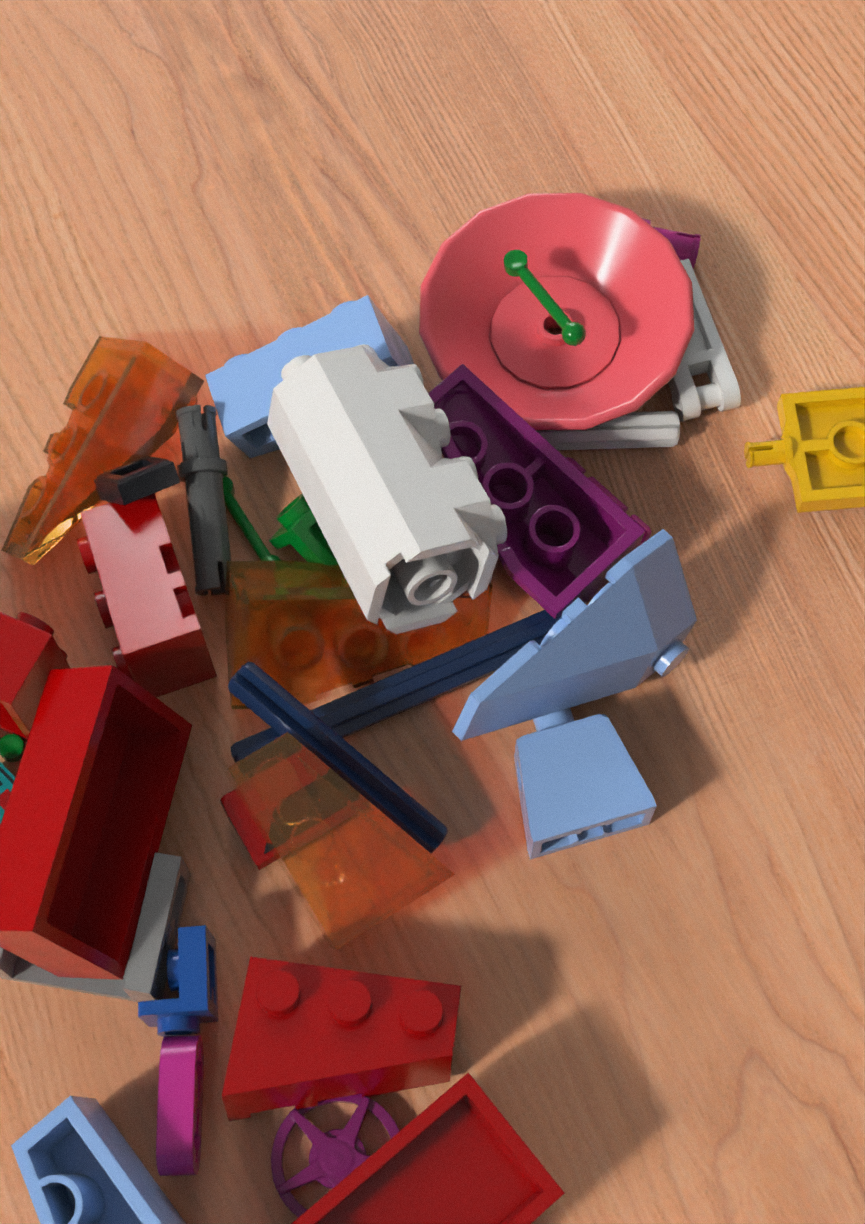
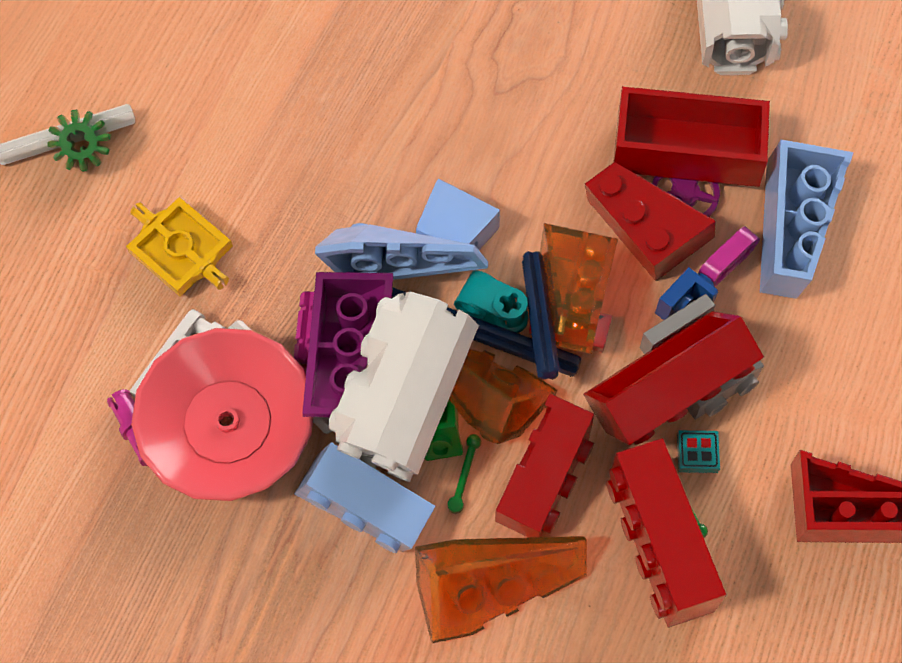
camera: 130 degrees left, 0 degrees up
black tile [94,456,180,505] -> none
dark grey pin [176,405,236,596] -> none
green hinge [504,250,586,346] -> none
none -> teal piece [454,270,529,333]

